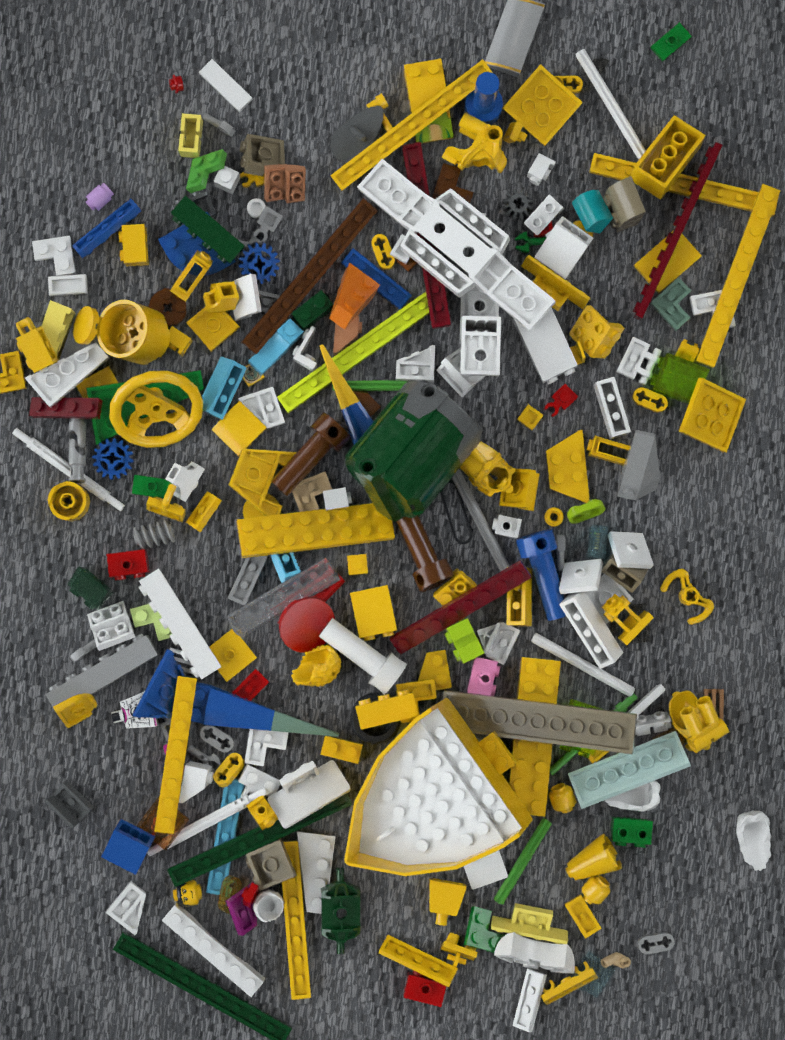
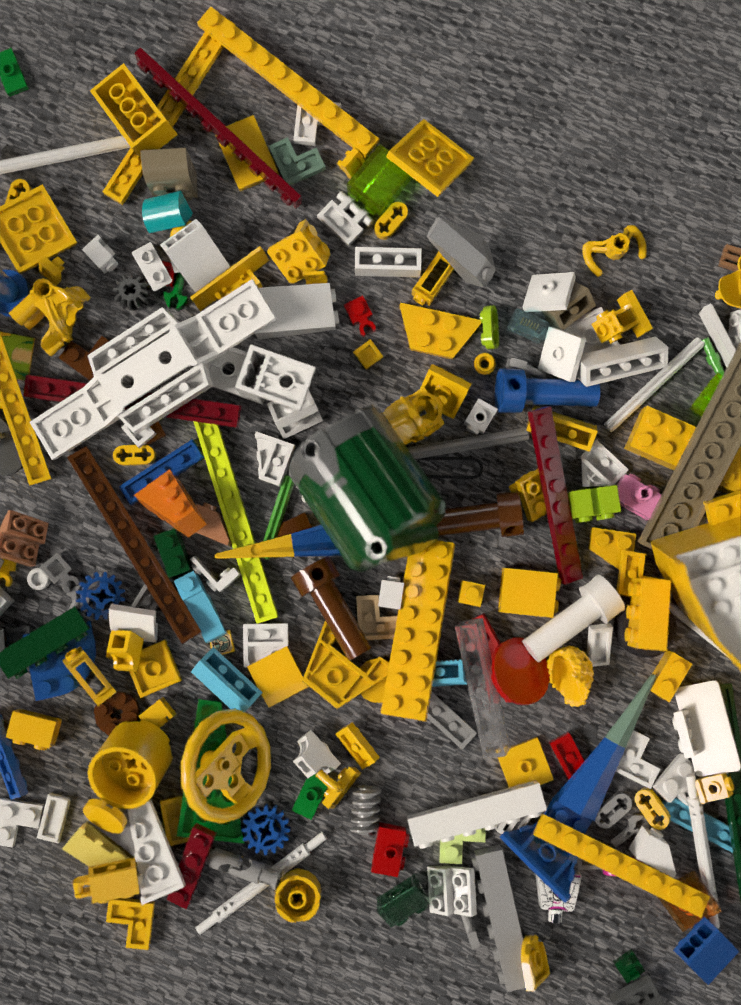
camera: 70 degrees left, 0 degrees up
none -> white tile [586,623,613,667]
none -> dark green tile [613,949,645,983]

